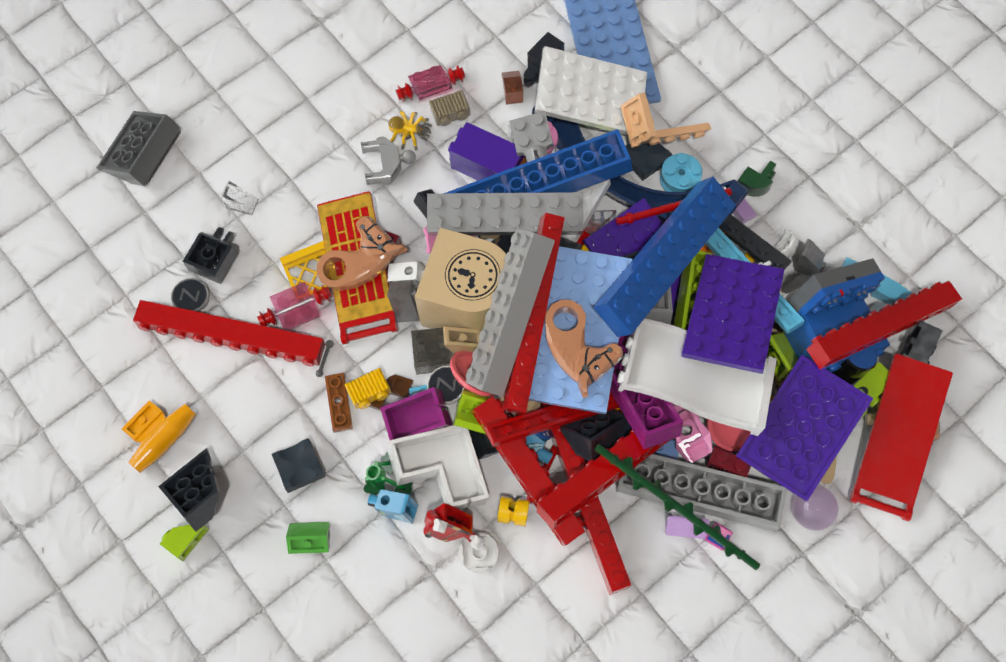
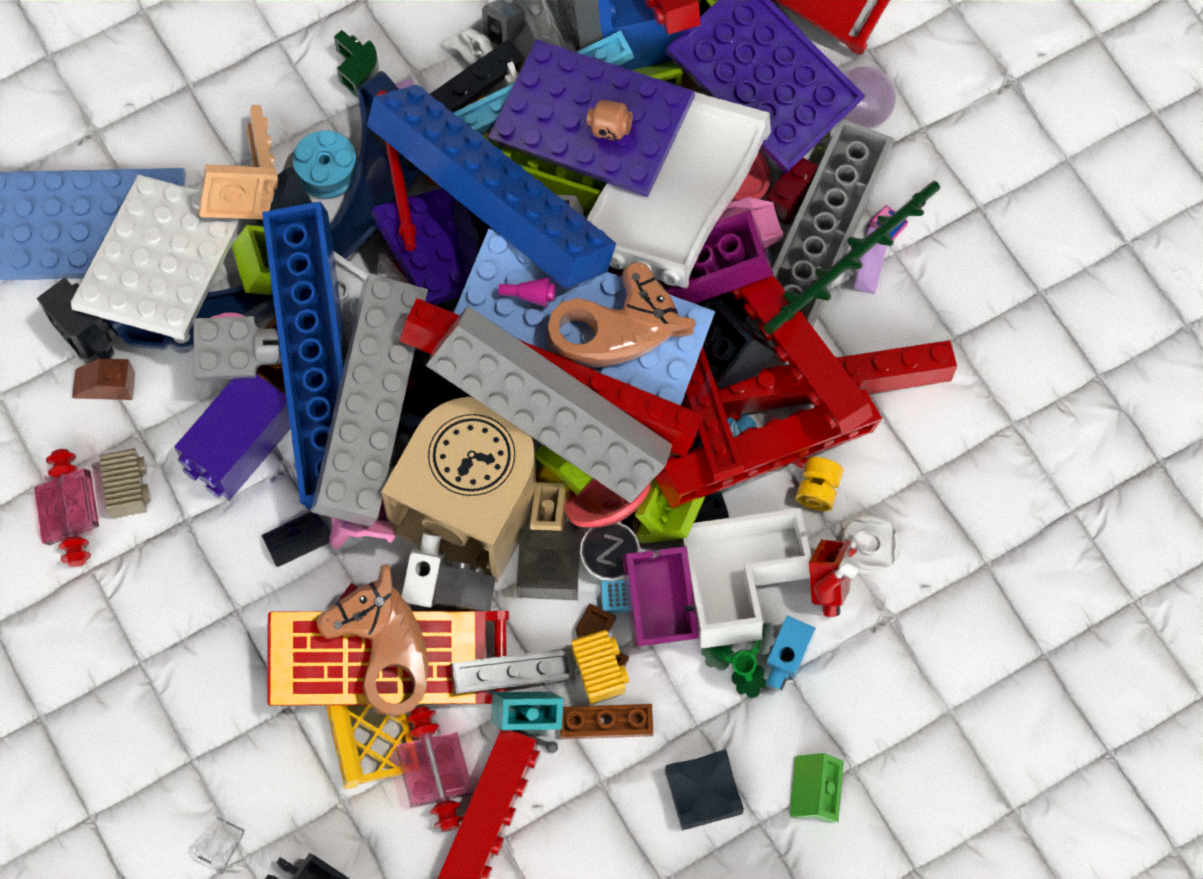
camera: 85 degrees left, 0 degrees up
light grey connector [361,136,416,185] -> none
animal [388,111,432,150] -> none
none -> tile [450,648,576,694]
none -> teal brick [491,691,563,730]
none -> dark pink cone [498,277,556,308]
none -> nougat head [587,99,633,141]

